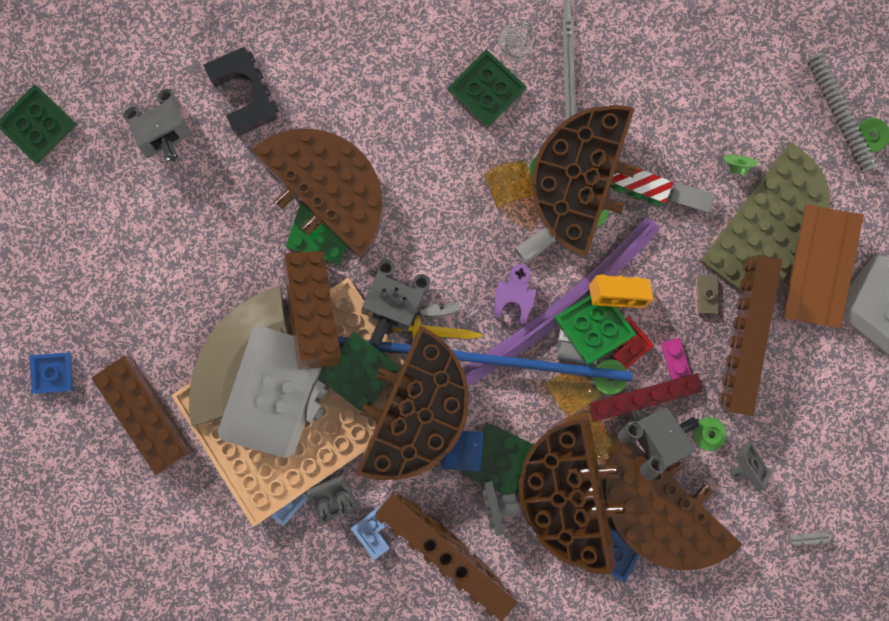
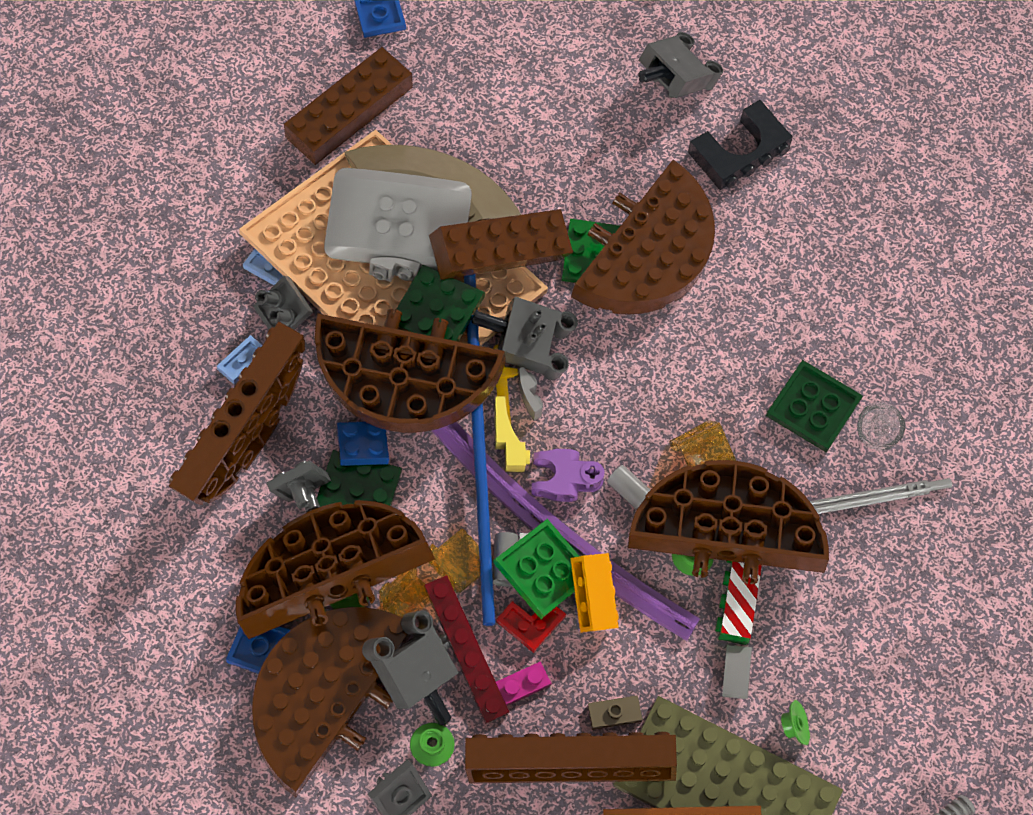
camera: 75 degrees right, 20 degrees down
bright green piece [593,360,627,394] -> none
none -> light yellow slope [494,396,530,472]

